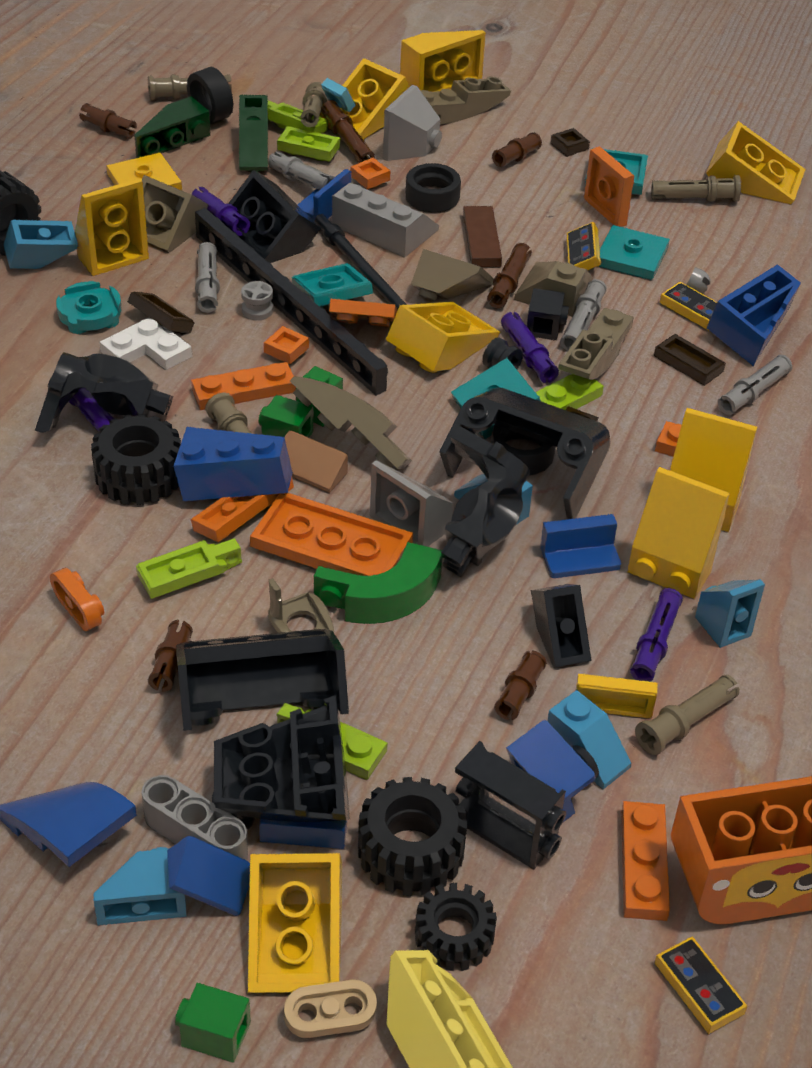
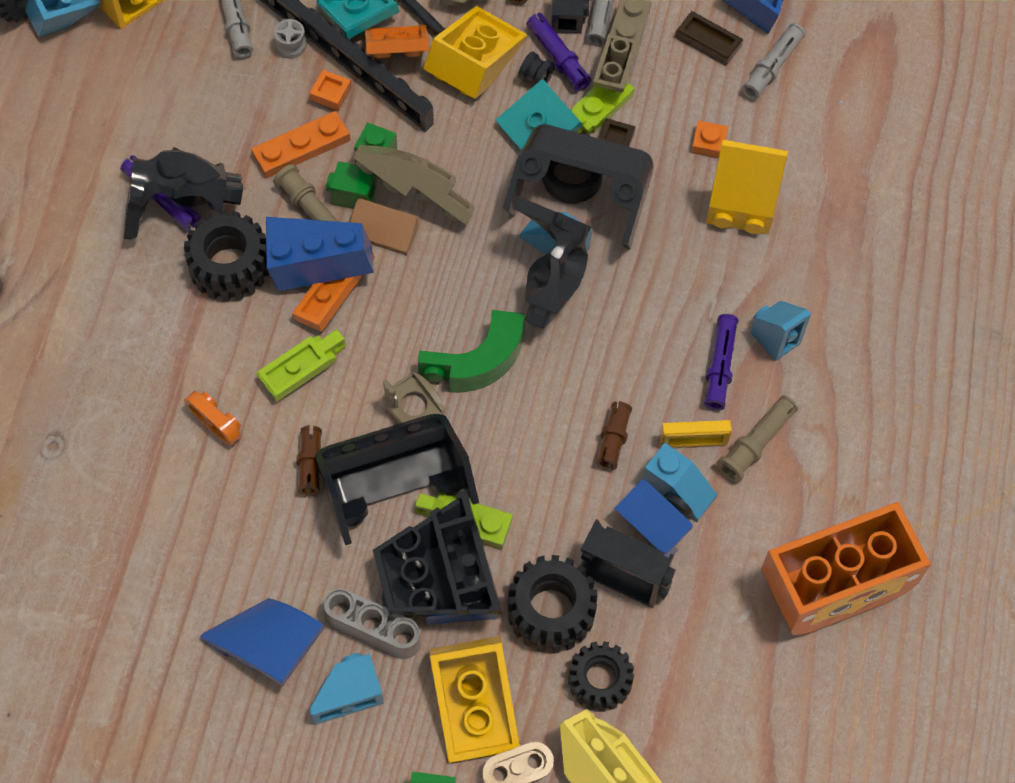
camera: 10 degrees left, 20 degrees up
teal plate [56,281,122,334] -> none
white plate [100,317,192,370] -> none
dark brown tile [127,291,195,333] -> none
blue slope [167,836,250,916] -> none
orange plate [250,493,413,576] -> none
light grey slope [370,460,453,547] -> none
black slope [531,584,592,667] -> none
blue panel [540,514,621,578] -> none
orange plate [621,801,670,921] -> none
yellow slope [627,467,730,599] -> none
tile [654,936,748,1034] -> none

